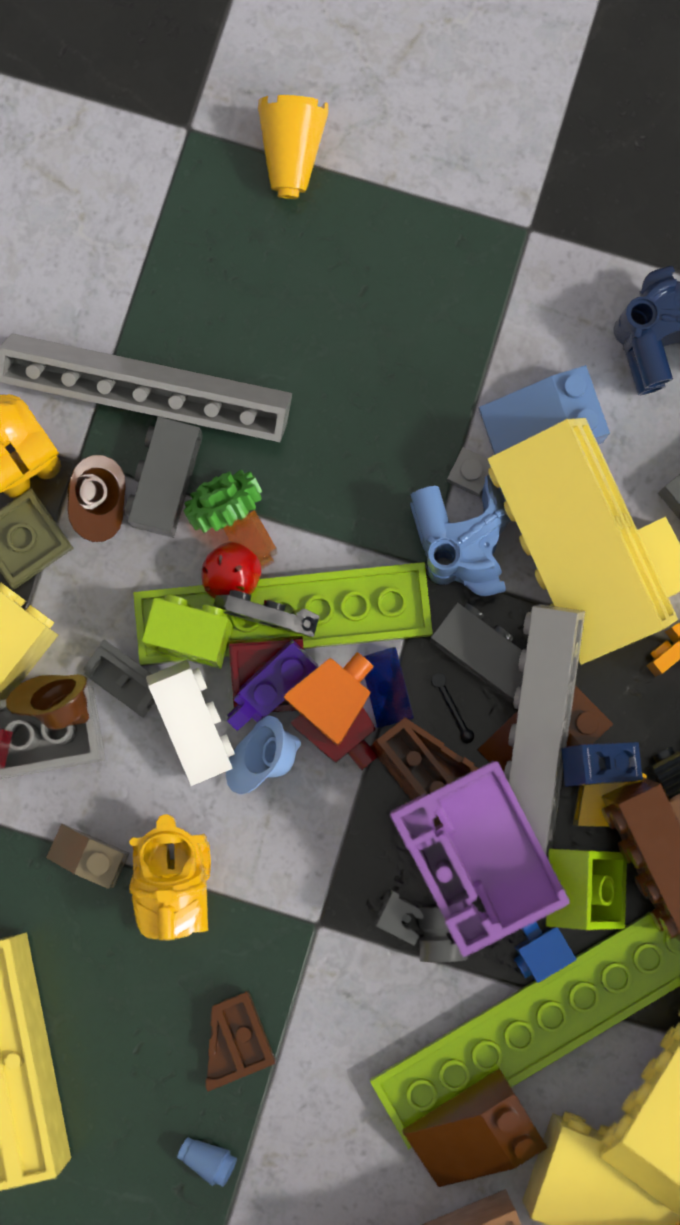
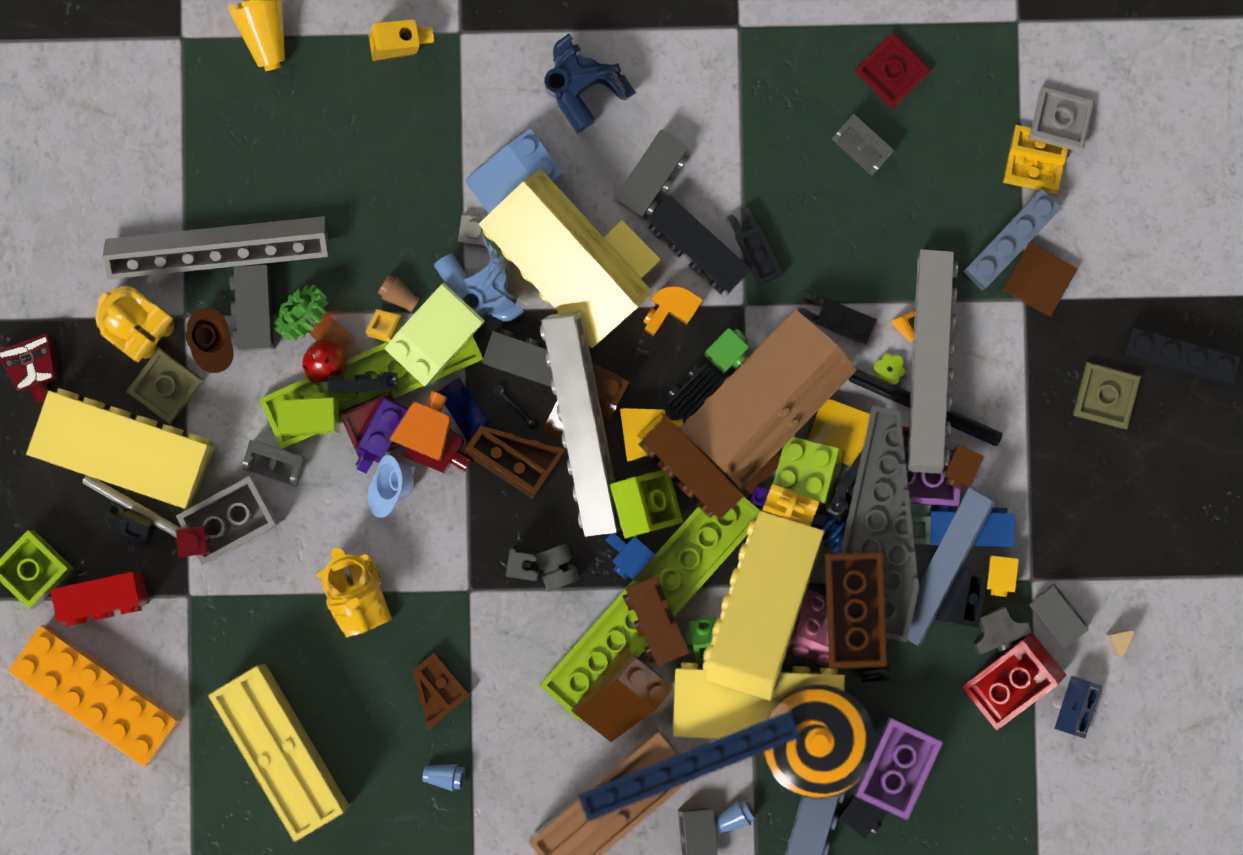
camera: 10 degrees left, 5 degrees up
reddish brown piece [6,674,89,730] -> none
dark tan slope [46,824,130,889] -> none
white brick [146,660,235,786] -> none
medium lavender piece [390,761,569,957] -> none
dark blue piece [561,742,643,786] -> none
none -> yellow tile [365,309,403,342]
none -> yellow torso [368,19,434,61]
none -> medium nougat cone [377,274,420,312]
none -> yellowish green slope [384,283,484,387]
none -> reddish brown wedge [623,576,689,666]
none -> bright green brick [685,617,717,664]

